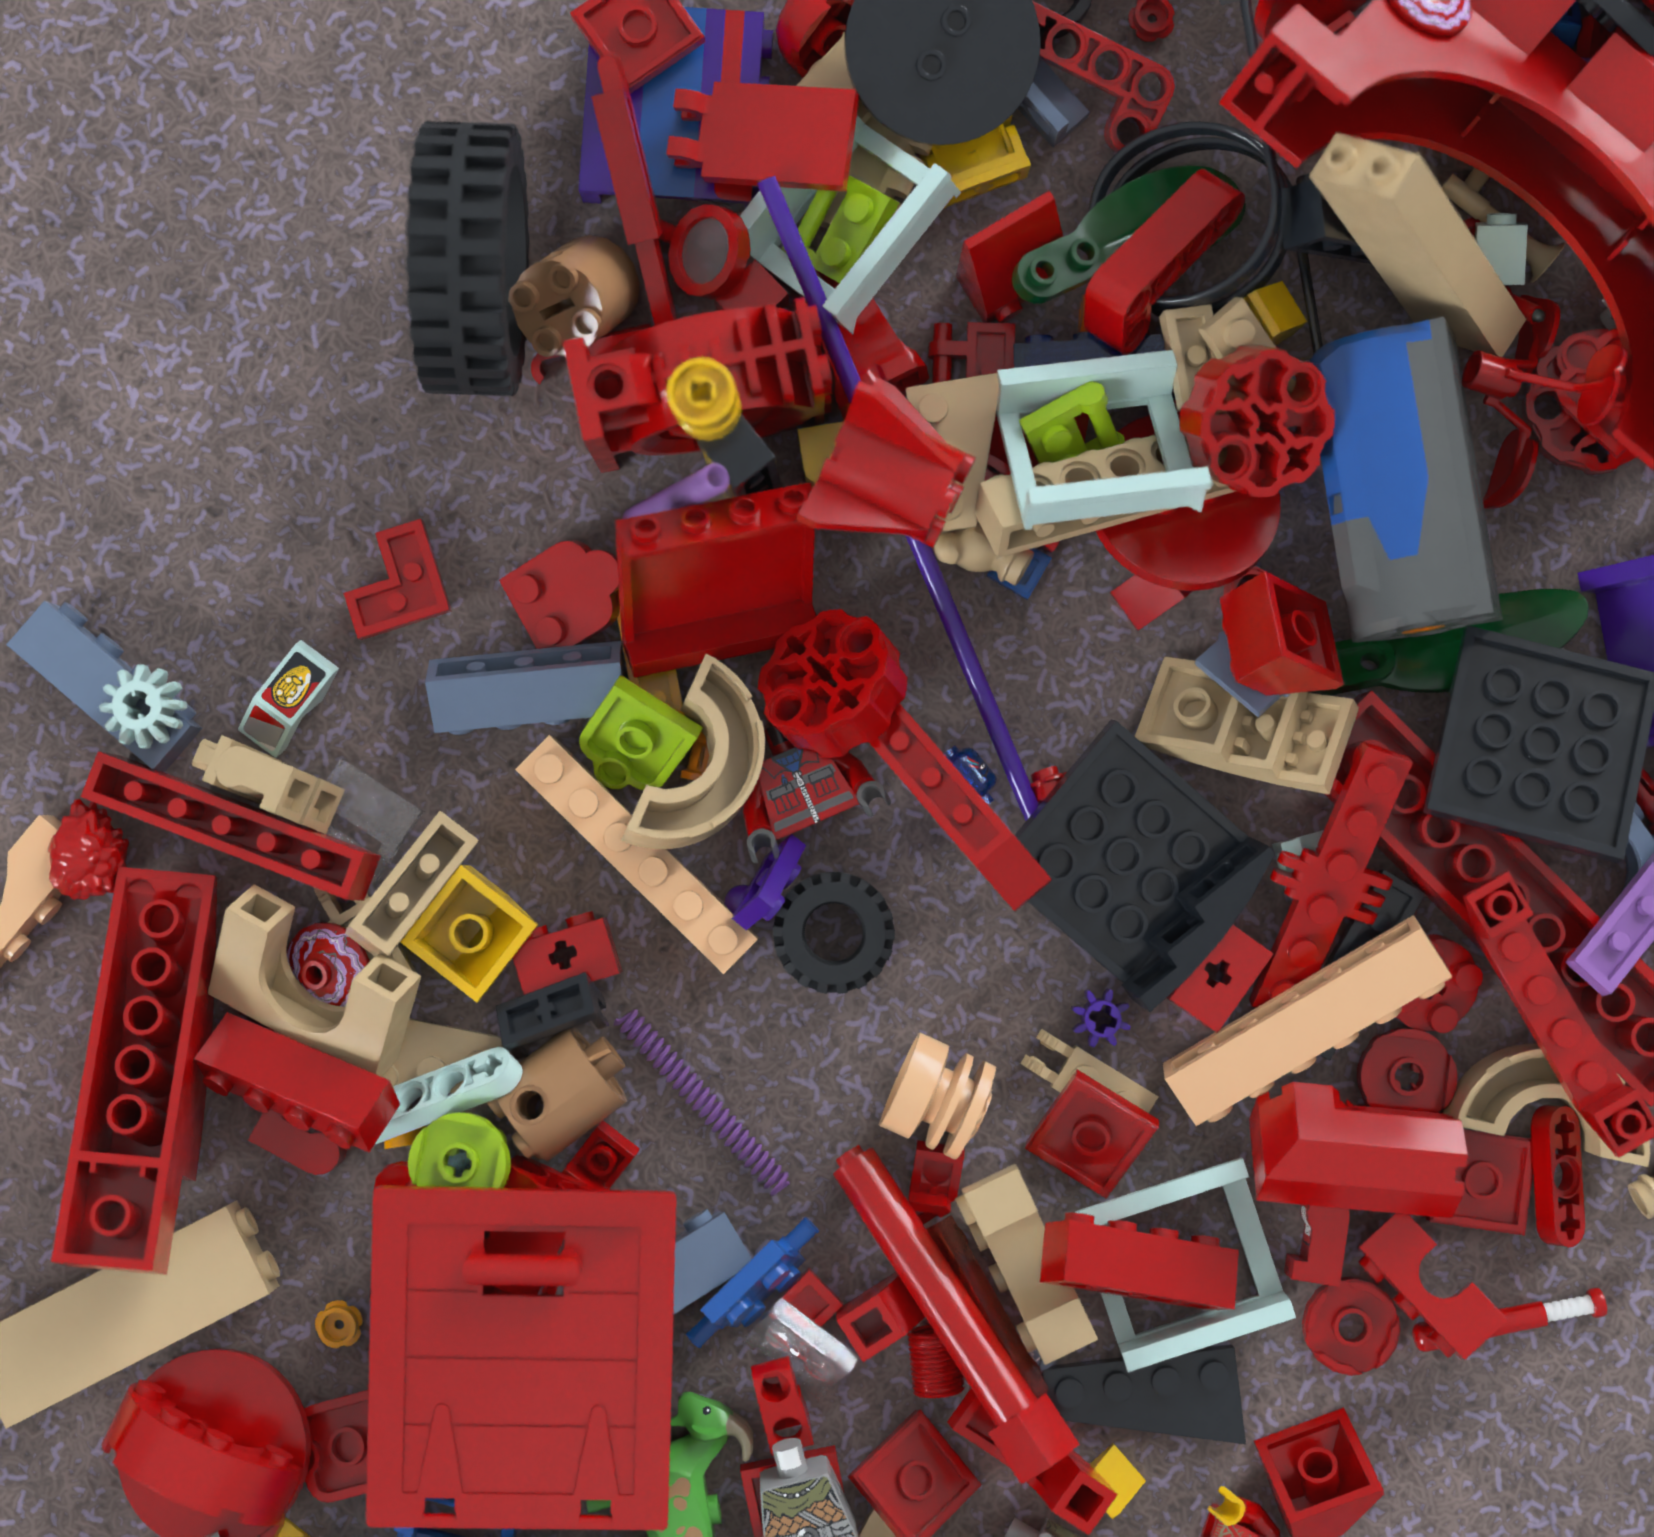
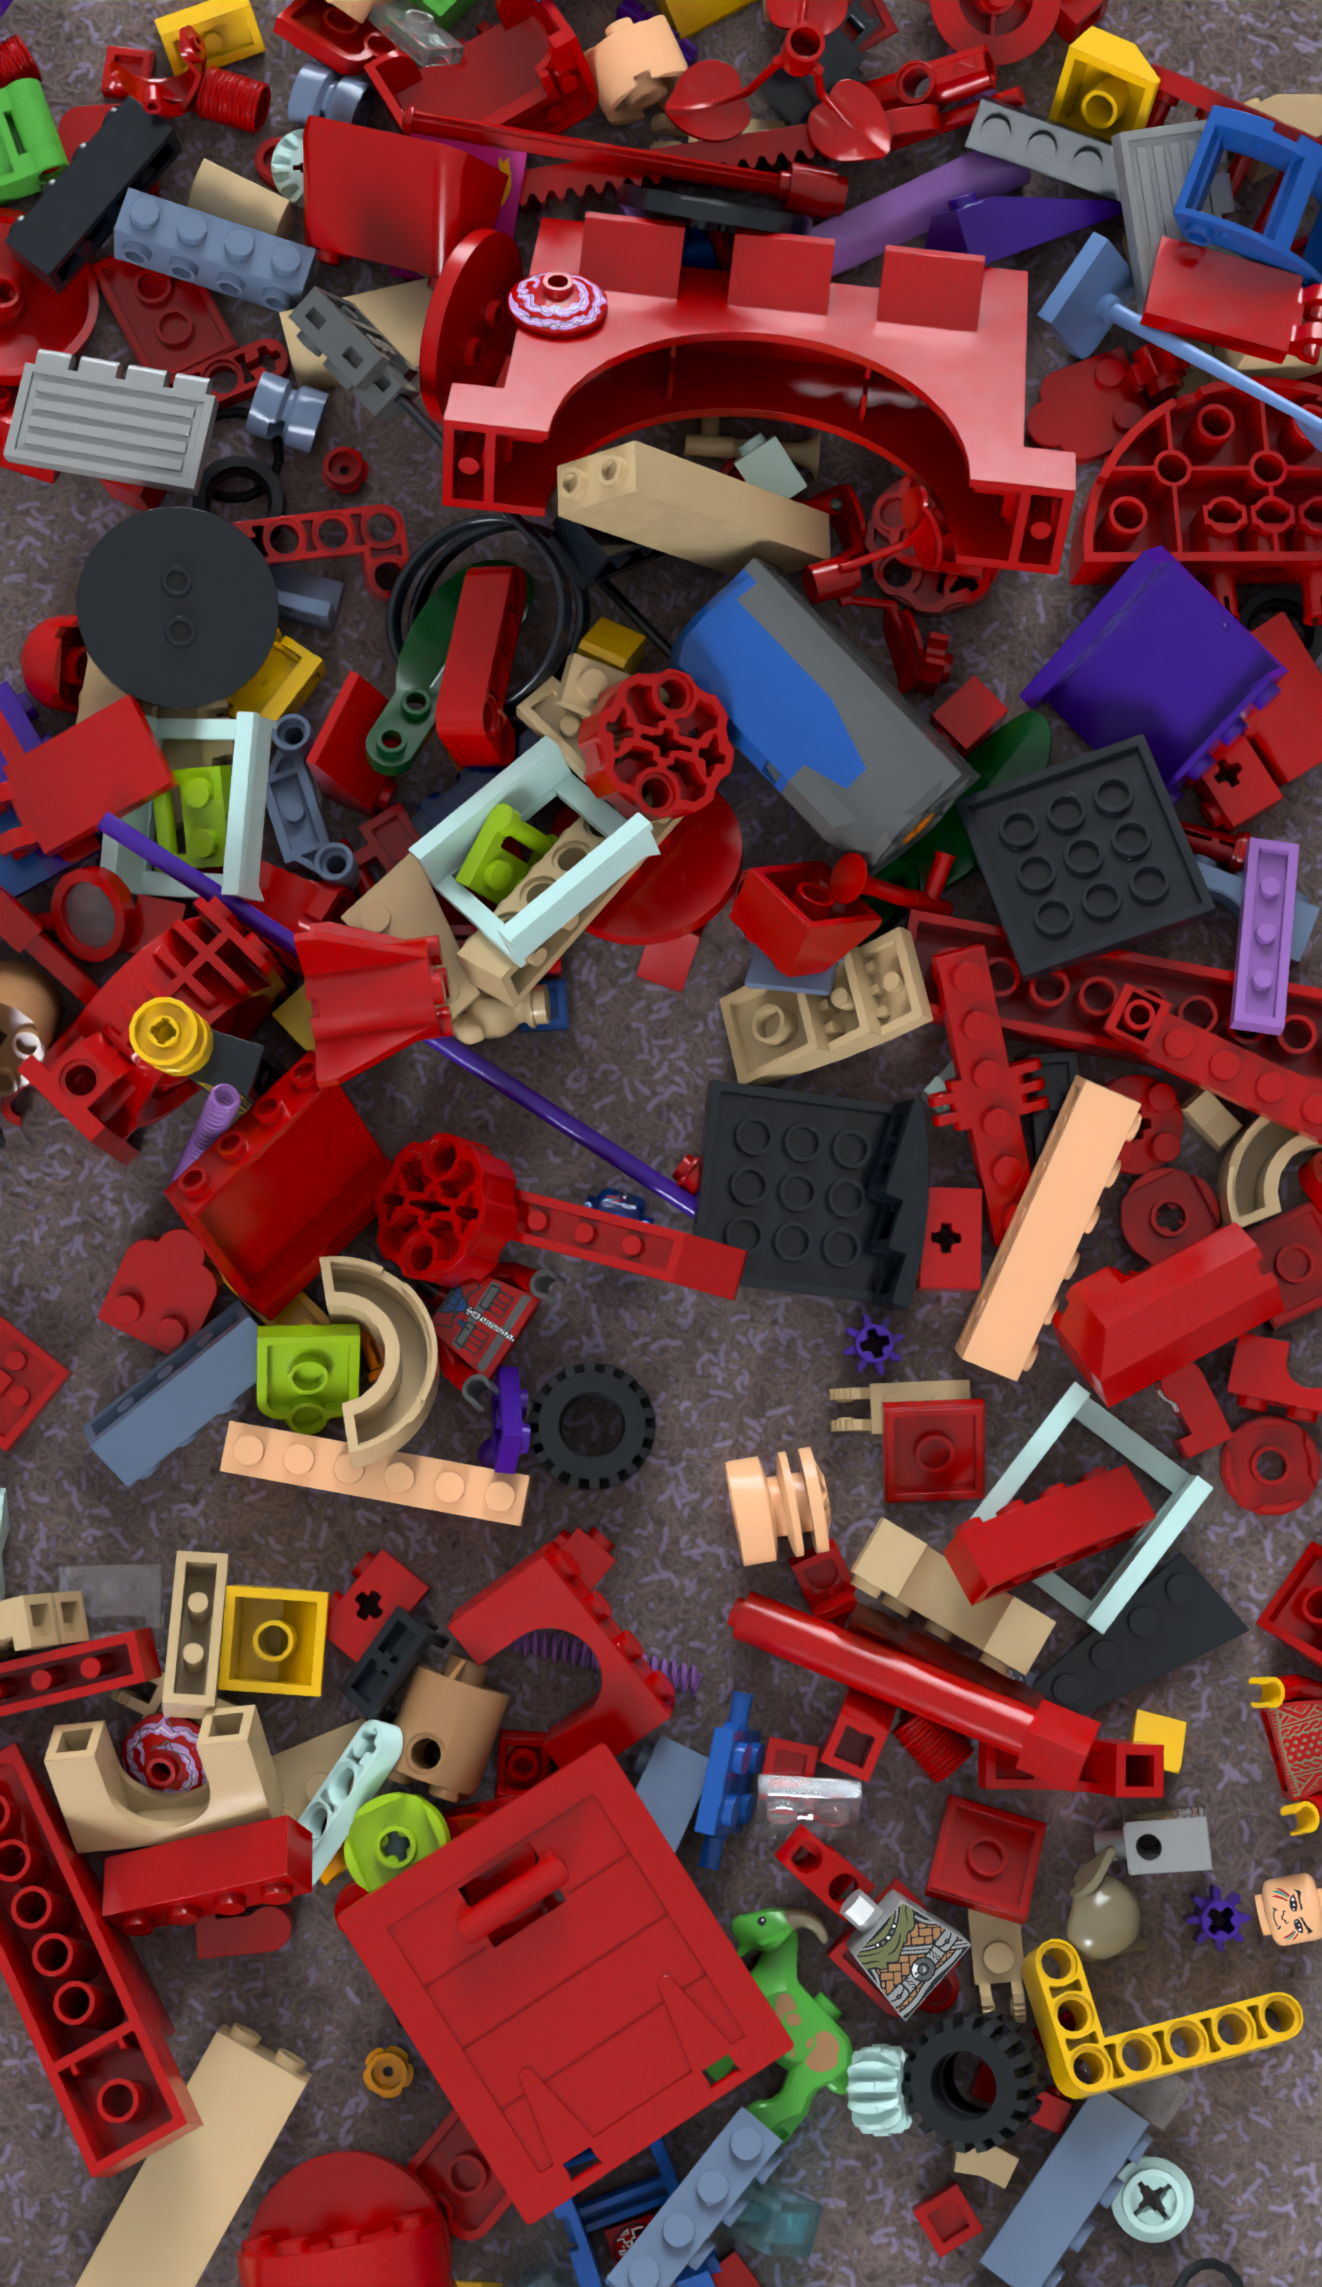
camera: 30 degrees left, 5 degrees down
none -> sand blue plate [266,714,360,891]
none -> red arch [447,1541,676,1768]
none -> red brick [552,1526,617,1591]
none -> red piece [829,850,956,917]
none -> red plate [915,631,953,696]
none -> red brick [929,675,1009,758]
none -> tan piece [1180,1088,1243,1153]

